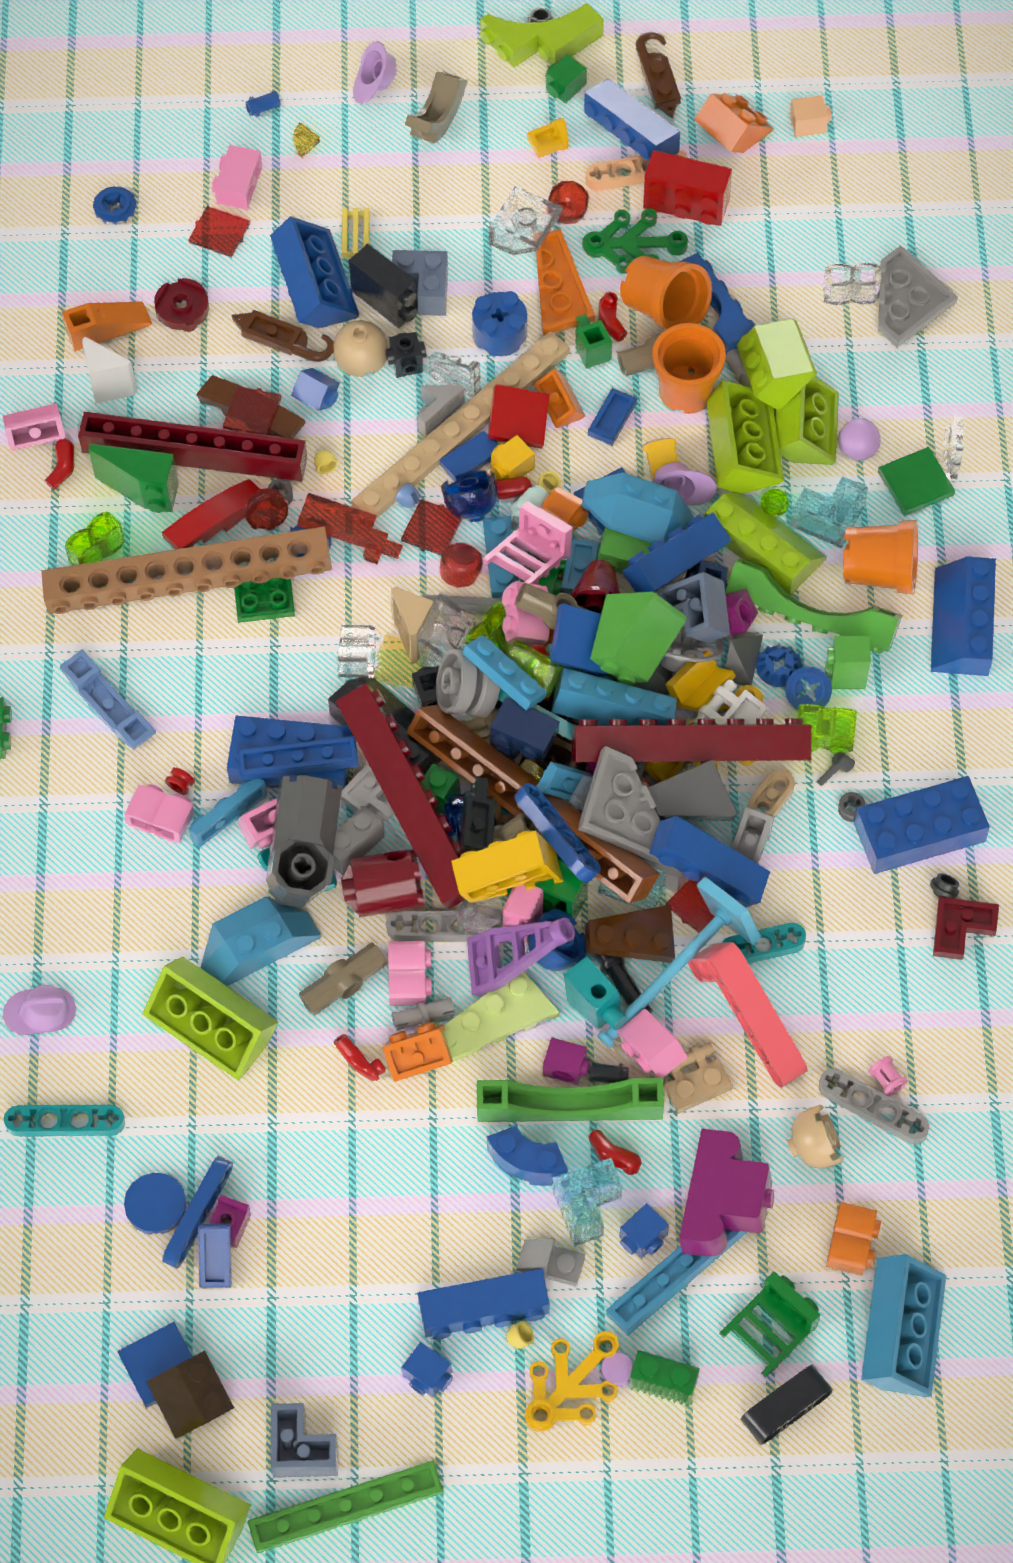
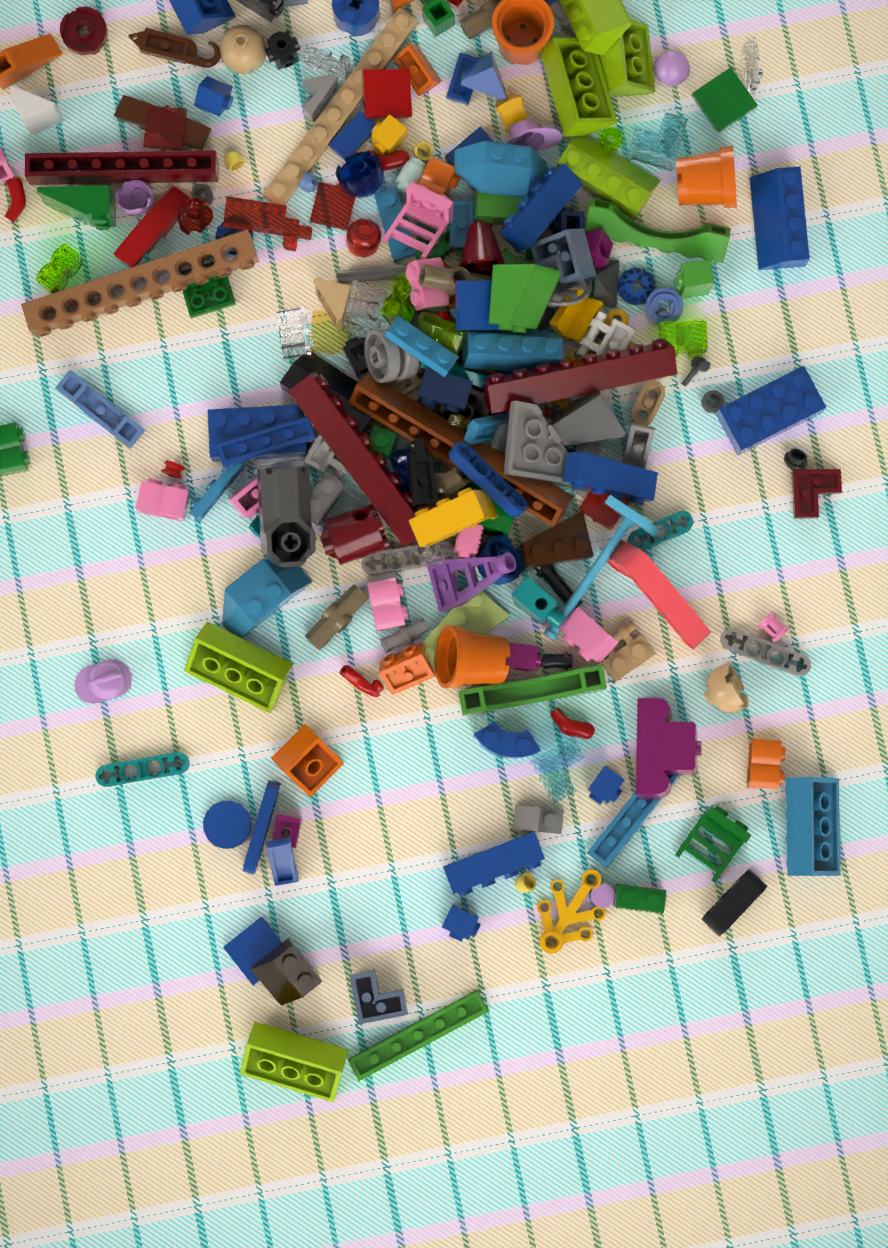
camera: 10 degrees left, 20 degrees up
none -> lavender hair [115,179,154,216]
none -> orange slope [271,724,344,797]
none -> orange piece [434,625,510,689]
none -> slope [460,51,506,101]

